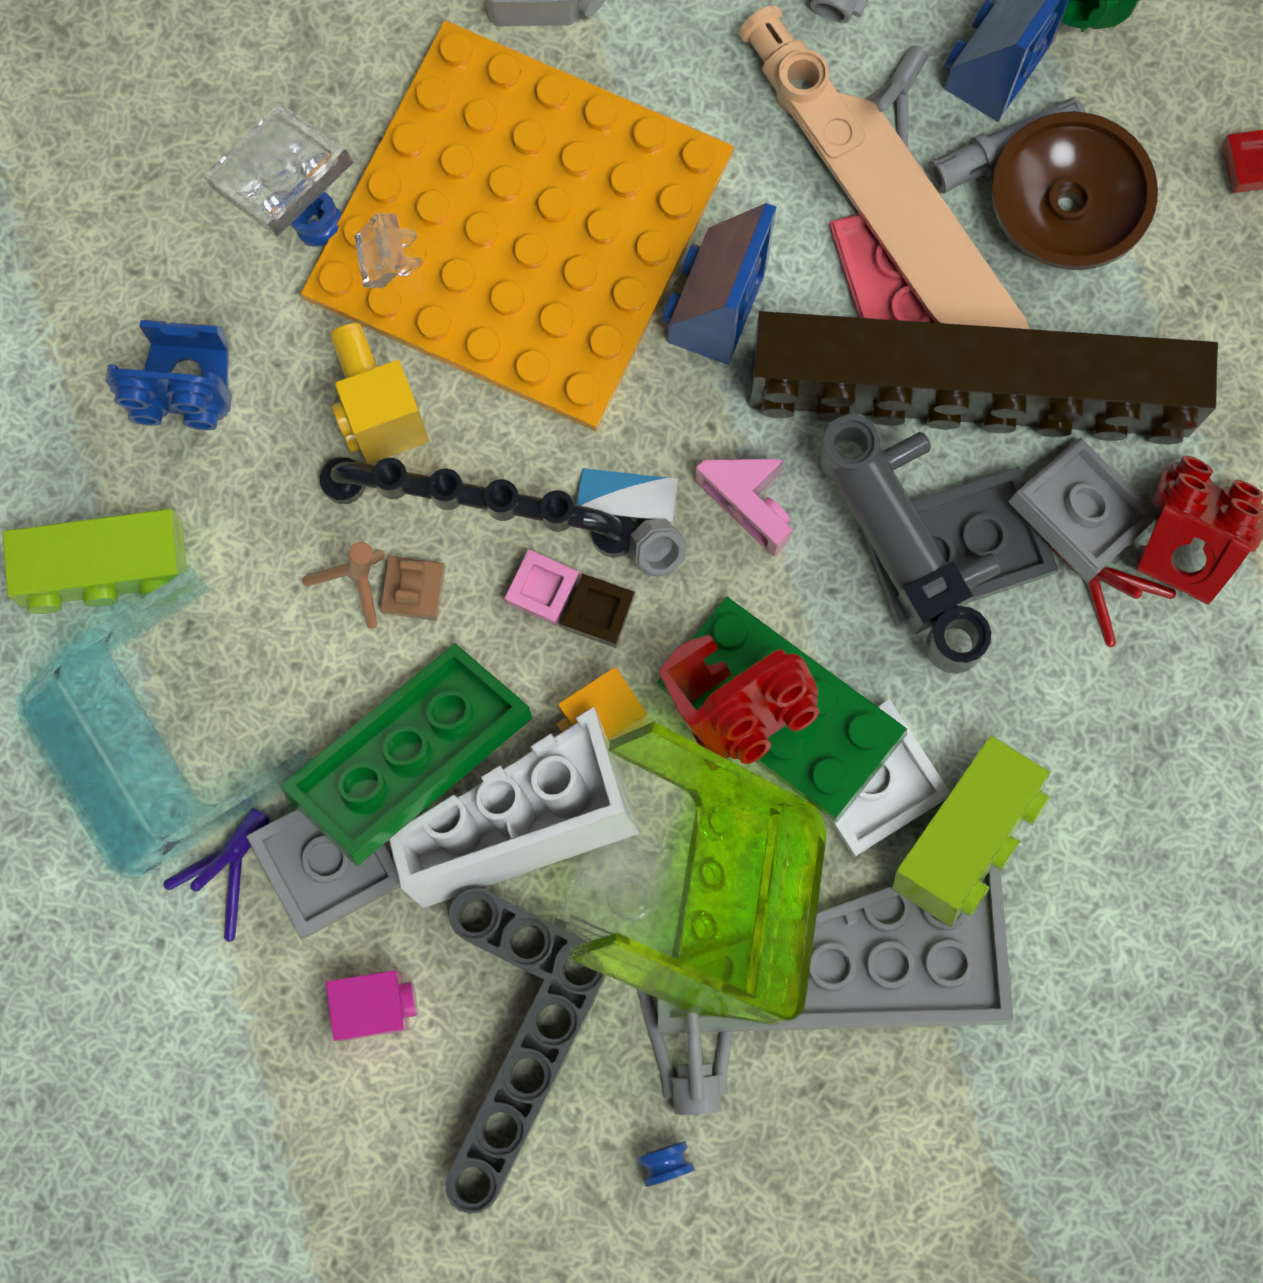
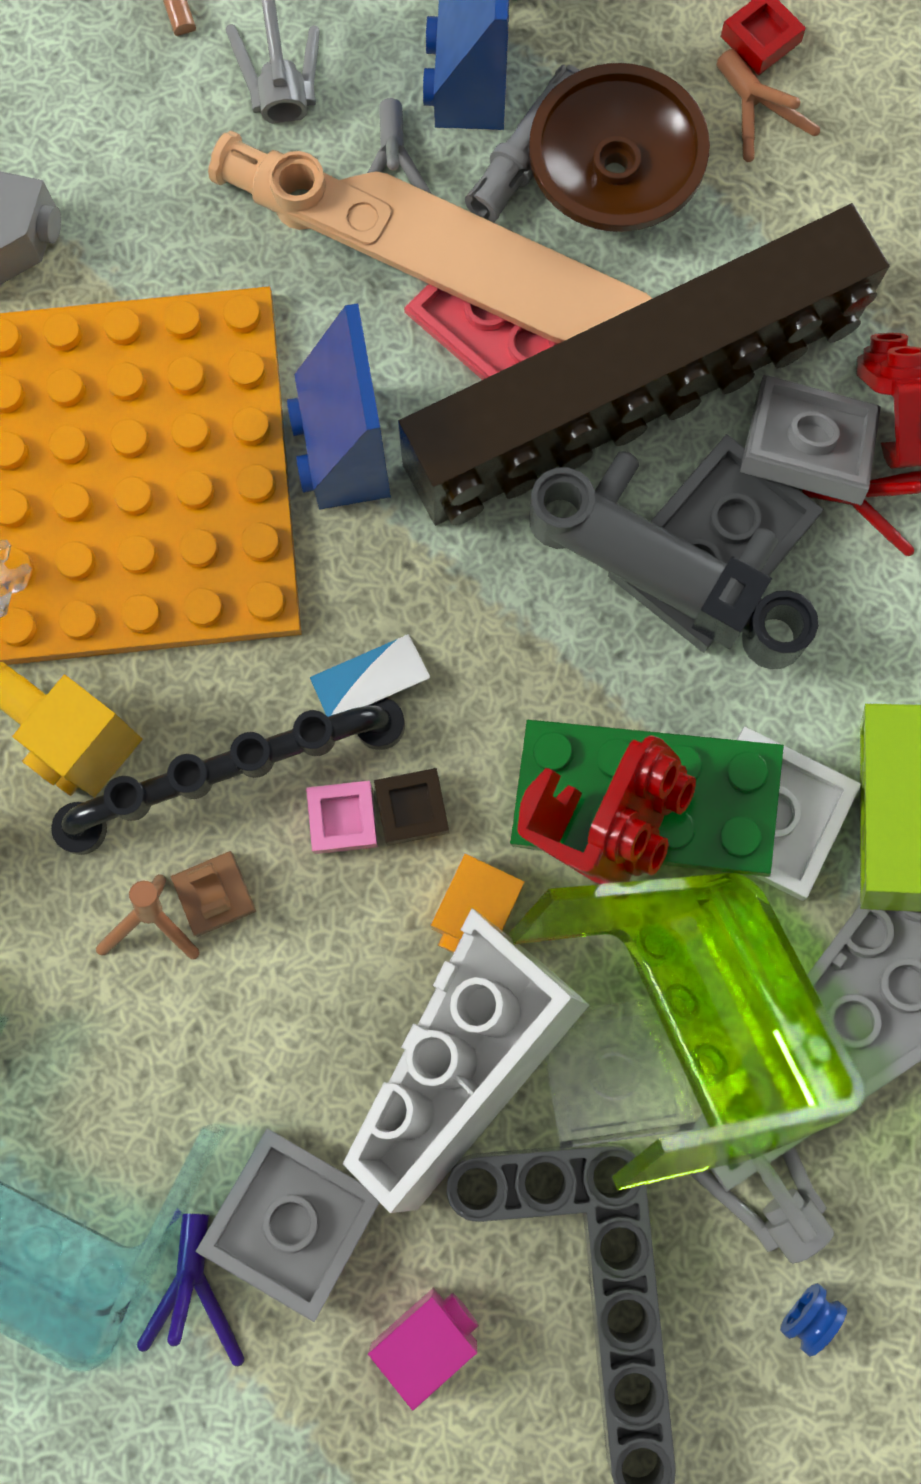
camera: 30 degrees left, 0 degrees up
green plate [280,643,533,866] -> none
light grey tile [629,519,686,576] -> none
bright pink slope [695,459,793,557] -> none
none -> nougat plant [716,49,820,162]

